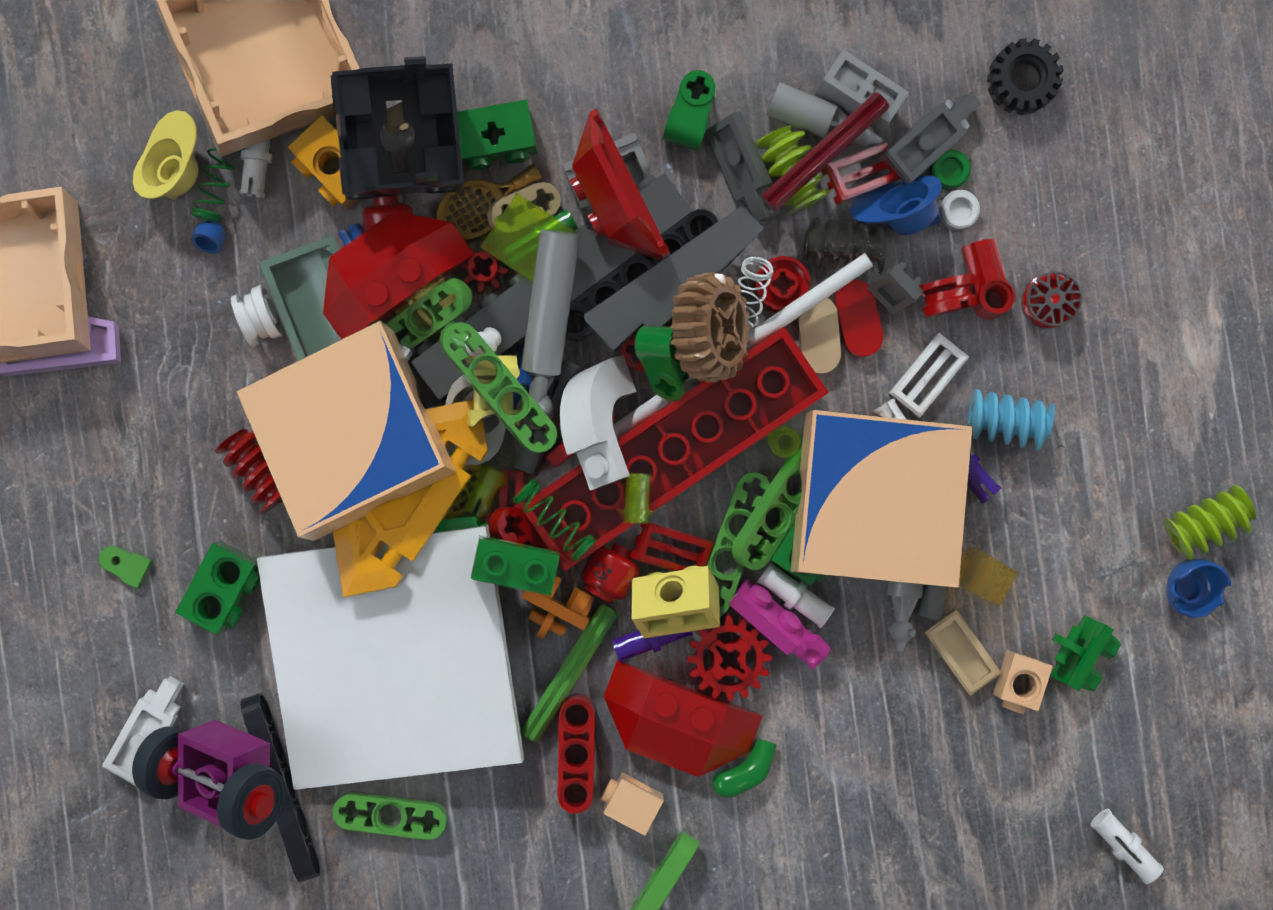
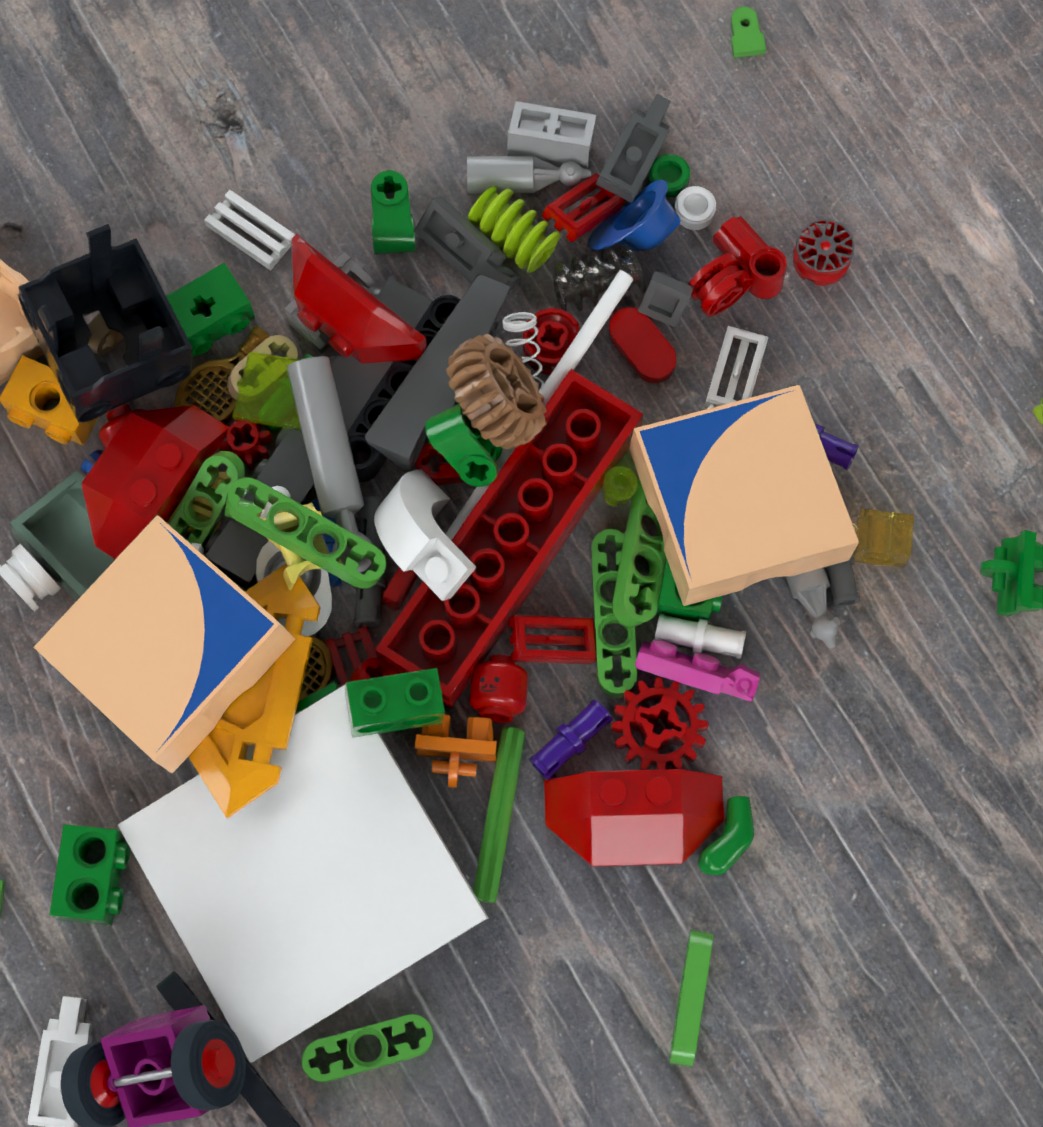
camera: 25 degrees left, 15 degrees down
red piece [215,428,283,515] -> none
clear neon green pin [463,464,505,518] -> none
green piece [513,479,596,562] -> none
red beam [557,694,596,814] -> none
light nougat brick [600,772,664,836] -> none
clear neon green pin [621,473,653,524] -> none
light yellow brick [632,566,720,638] -> none
dark red axle [762,92,890,211] -> none
tan tile [797,298,841,374] -> none
tan tile [923,609,1002,696] -> none
medium azure piece [967,389,1055,451] -> none
black tyre [987,38,1064,115] -> none
light nougat brick [993,650,1053,714] -> none
none -> white tile [204,190,295,271]
none -> bright green piece [731,6,766,58]

